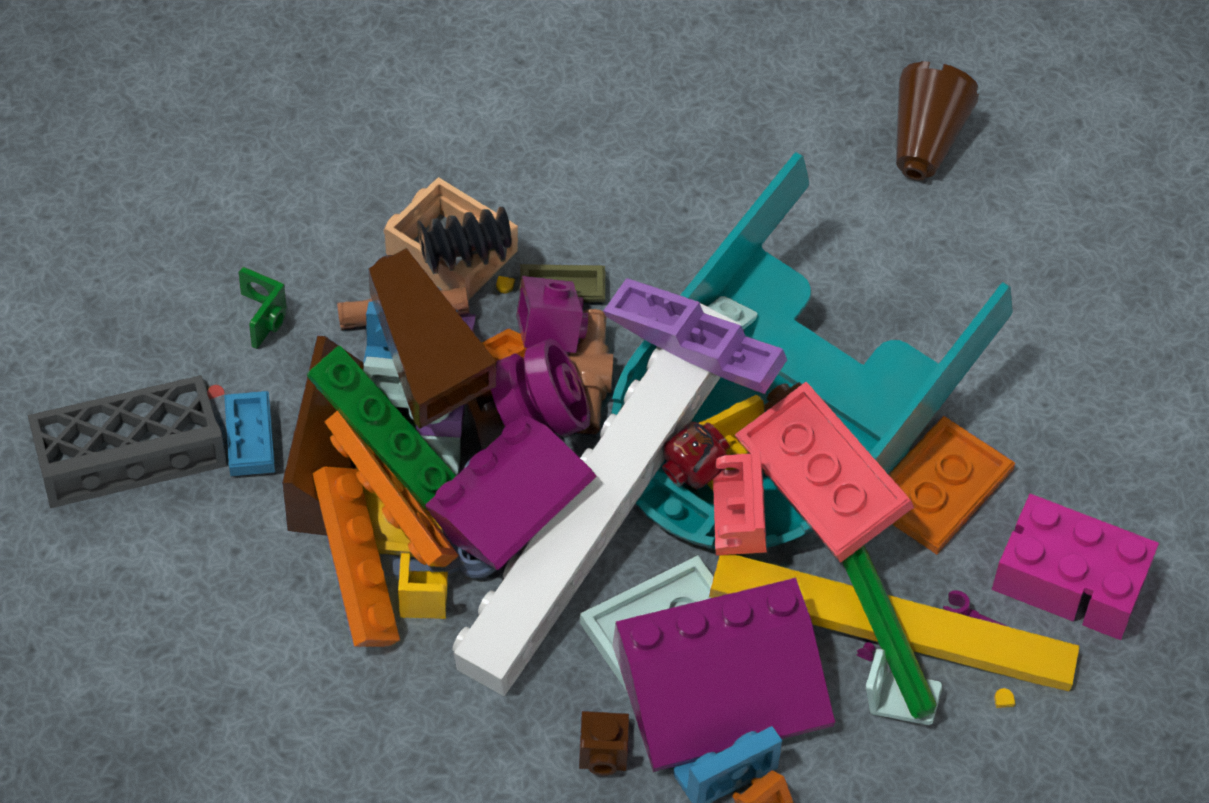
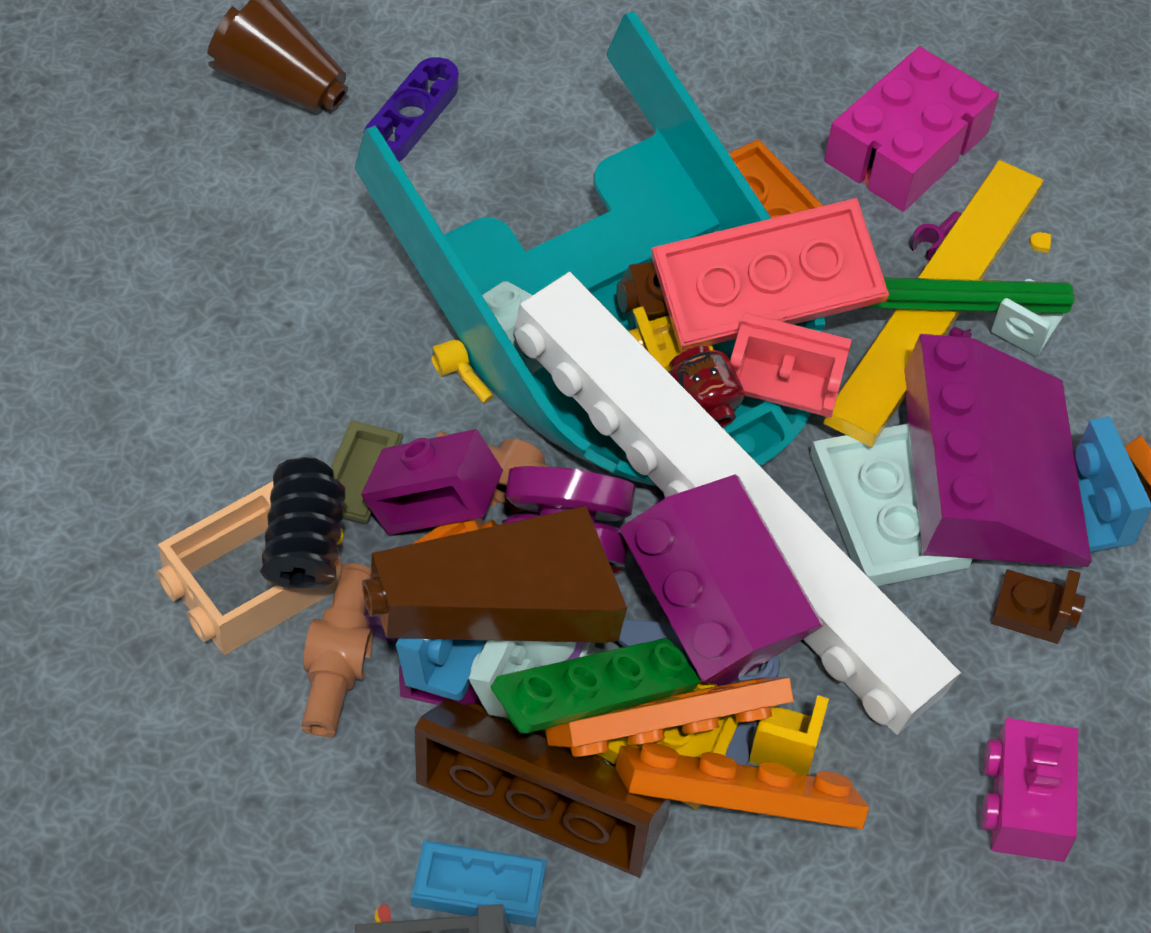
camera: 75 degrees left, 0 degrees up
green bracket [238,267,287,349] -> none
medium lavender slope [603,278,787,394] -> none
none -> dark purple beam [363,57,459,162]
none -> dark pink brick [981,718,1078,862]

